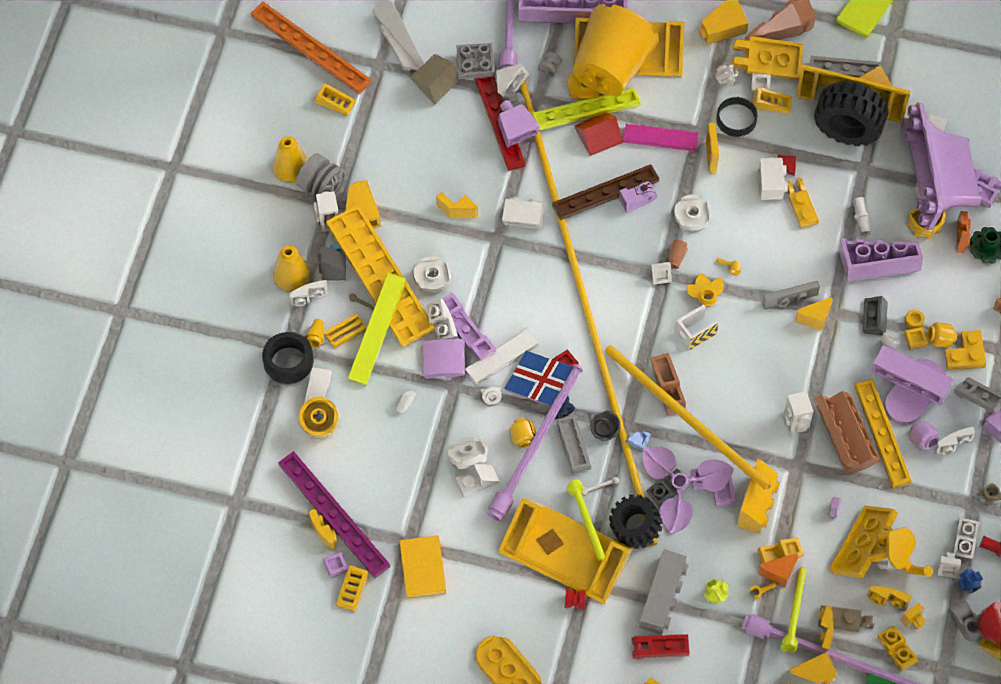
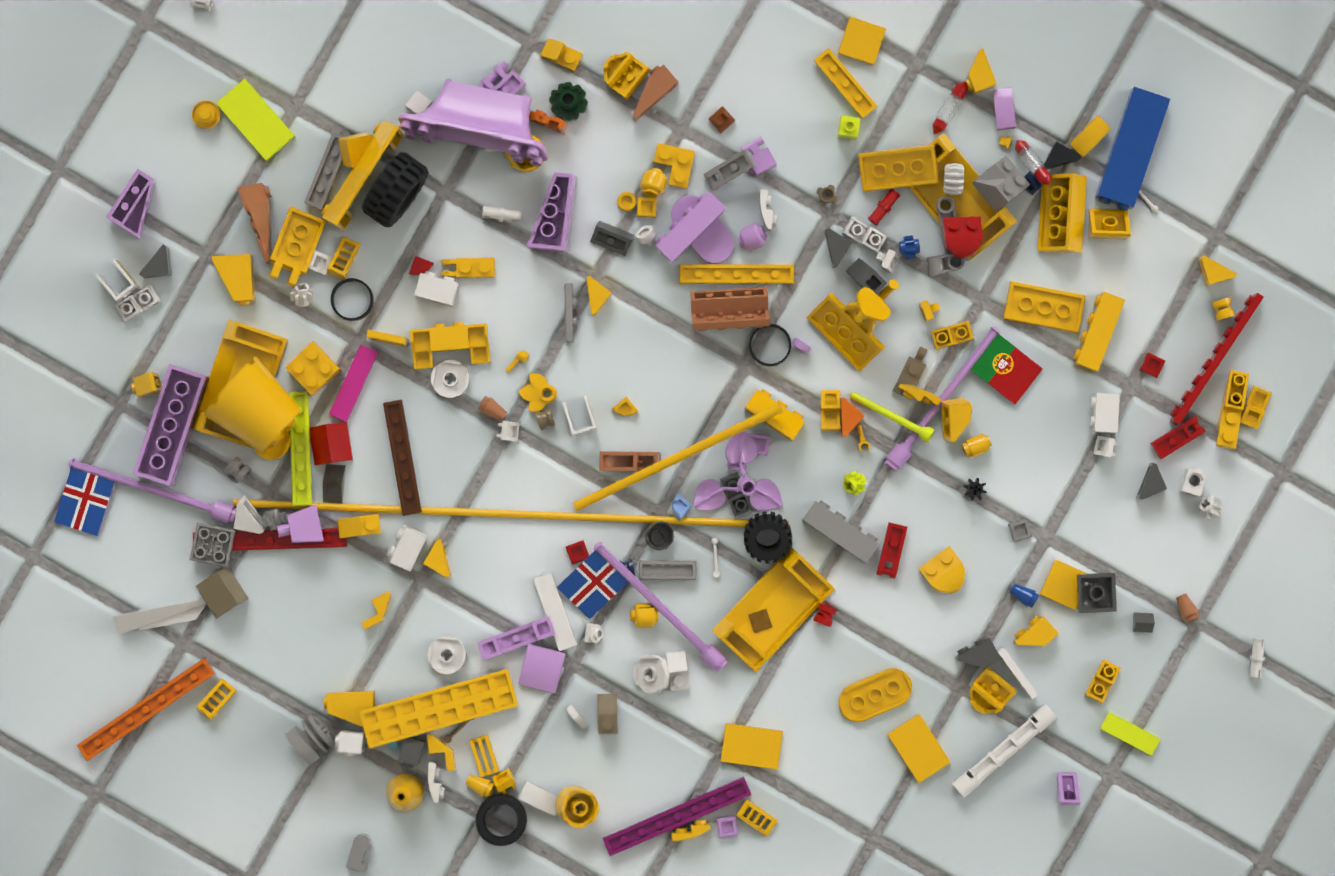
camera: 80 degrees left, 25 degrees up
yellow cone [272,136,308,183] -> none
neon yellow tile [348,273,407,386] -> none
white slope [426,299,457,339] -> none
neon yellow piece [566,480,605,560] -> none
lavender leg [619,182,657,213] -> none
white brick [783,391,813,432] -> none
yellow slope [867,586,912,610] -> none
none -> yellow brick [285,341,342,396]
none -> clear smoke slope [322,464,346,504]
none -> yellow slope [337,514,381,538]
none -> light grey leg [346,833,371,872]
none -> yellow bracket [410,322,491,369]
none -> yellow slope [423,539,451,577]
none -> yellow slope [427,733,456,771]
none -> yellow tile [492,768,516,794]
none -> dark tan wheel [535,408,555,430]
none -> dark tan slope [597,694,618,734]
none -> yellow tile [612,397,639,416]
none -> black tyre [749,324,791,366]
none -> dark grey slope [824,228,852,268]
none -> dark grey slope [845,258,887,294]

